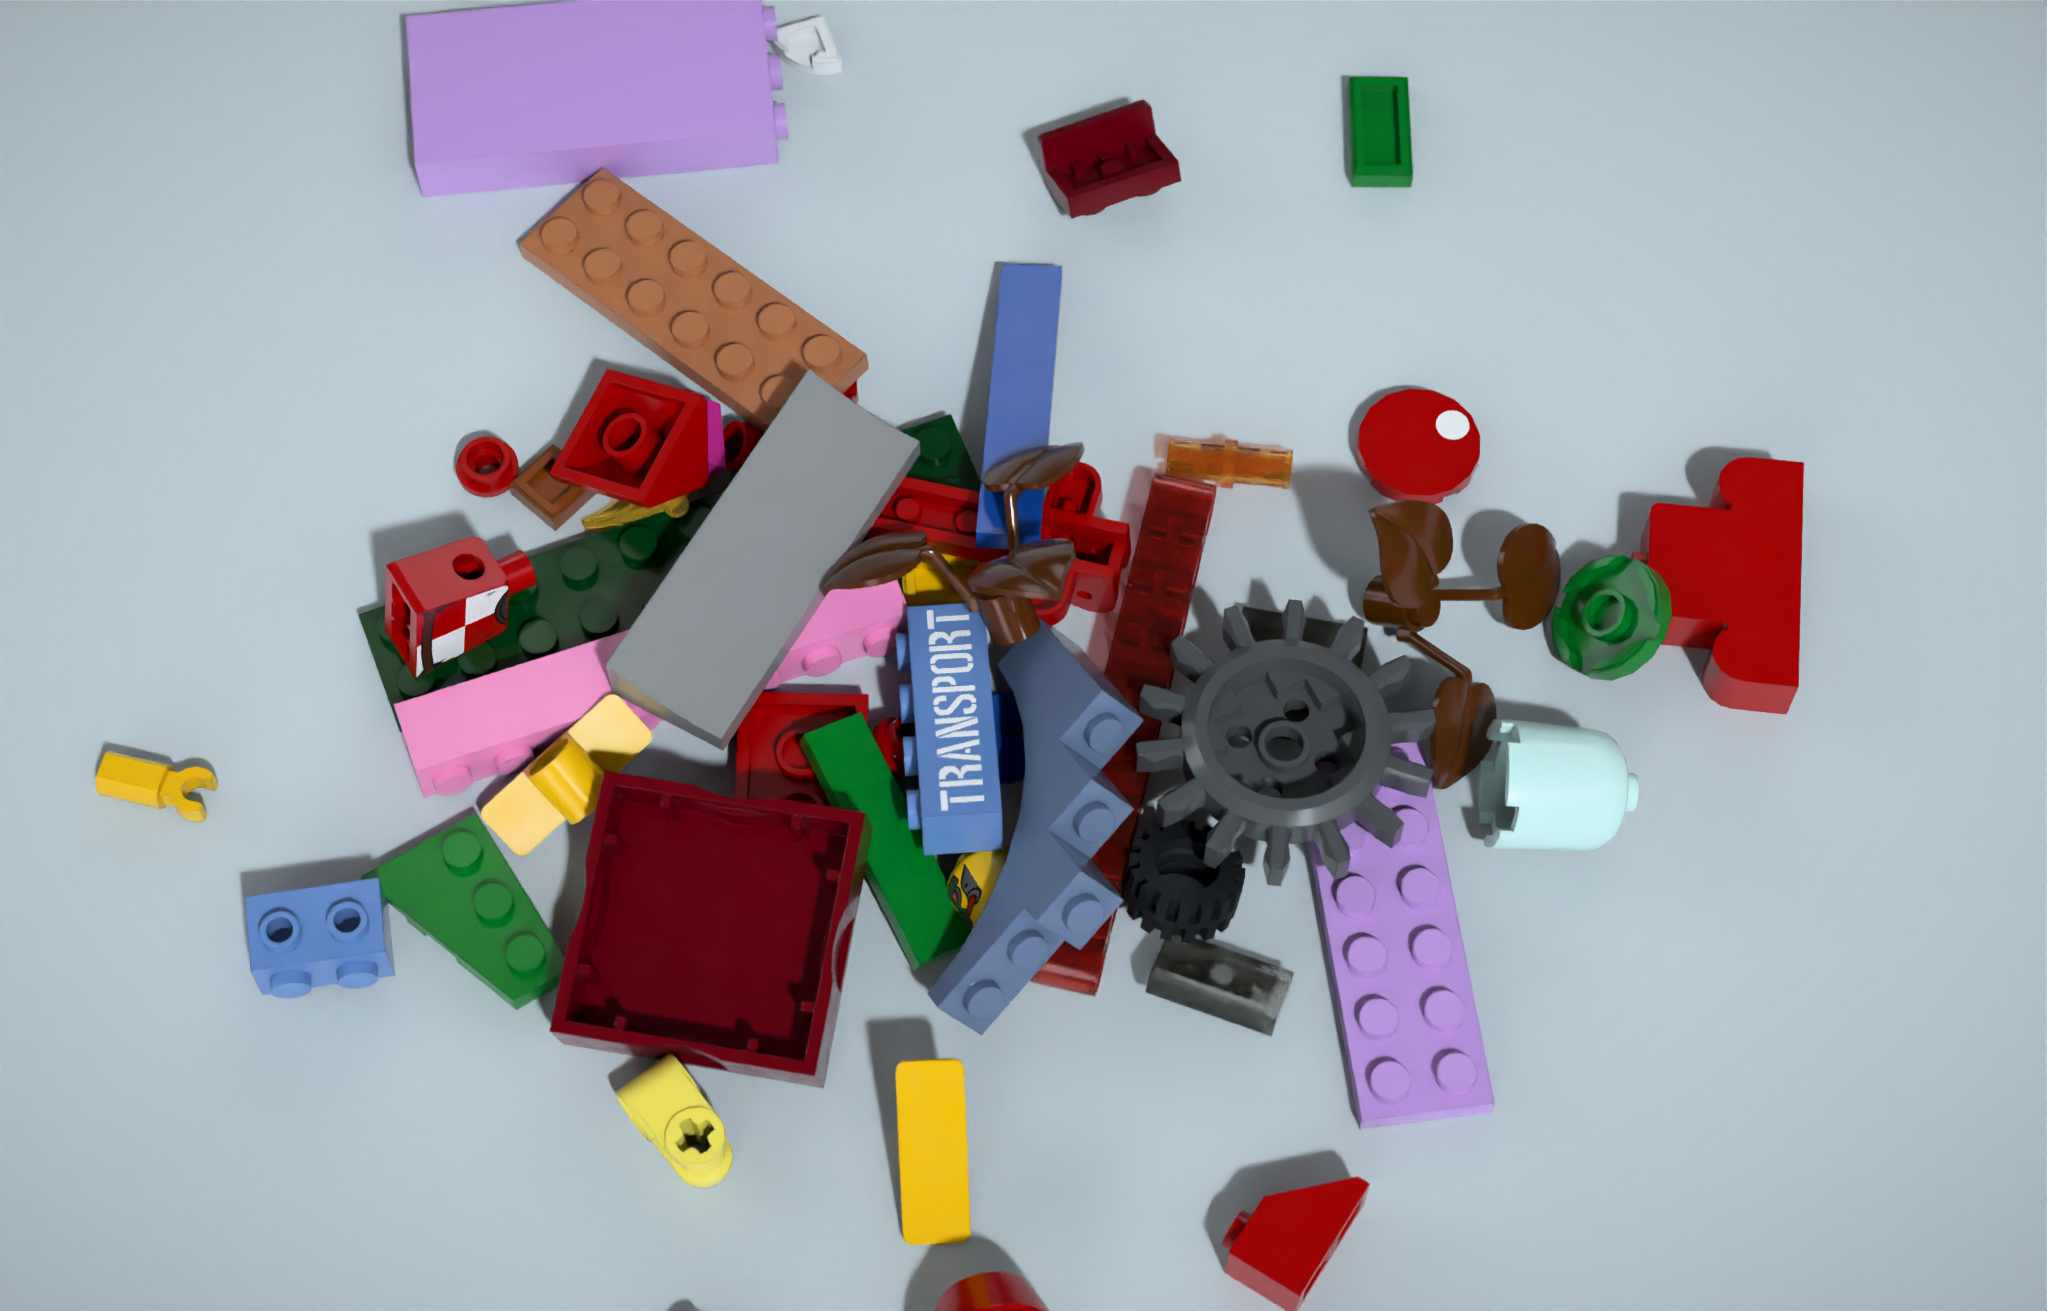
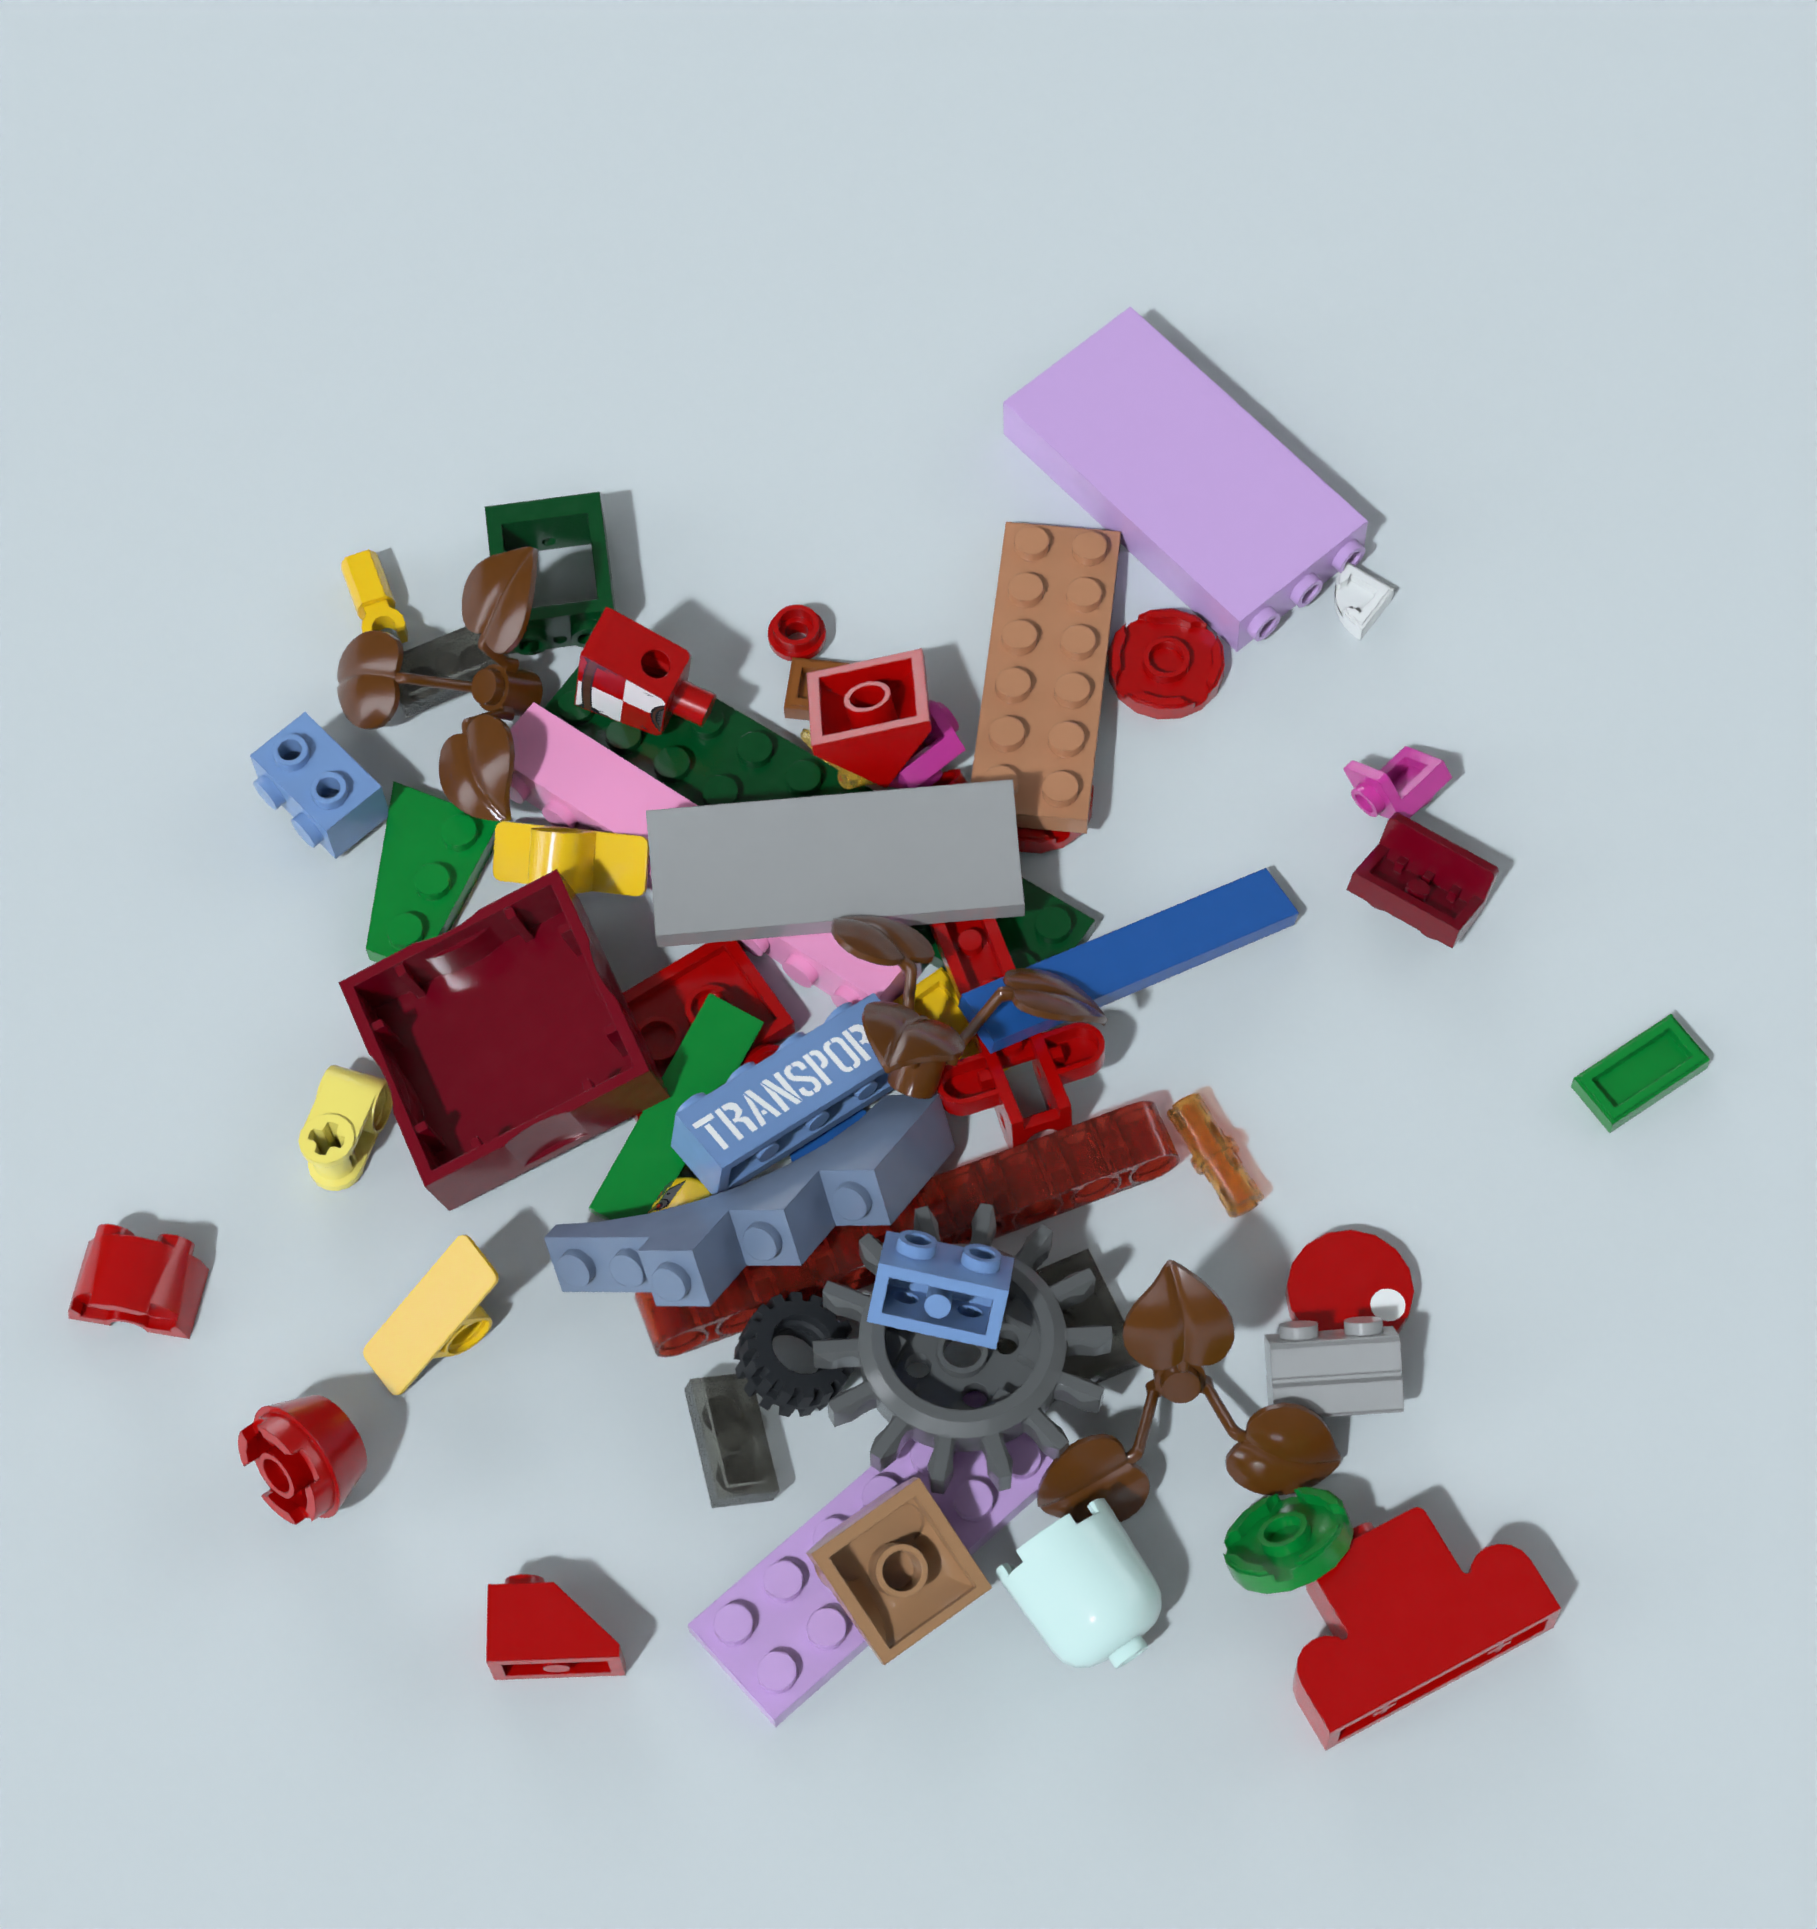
camera: 60 degrees right, 0 degrees up
none -> reddish brown plant [337,547,543,822]
none -> clear smoke plate [399,626,509,718]
none -> dark green window [485,492,616,655]
none -> medium nougat slope [806,1477,992,1665]
none -> medium blue brick [867,1230,1014,1350]
none -> red tile [1108,609,1225,719]
none -> light grey brick [1264,1316,1404,1417]
none -> dark pink bracket [1343,746,1452,819]

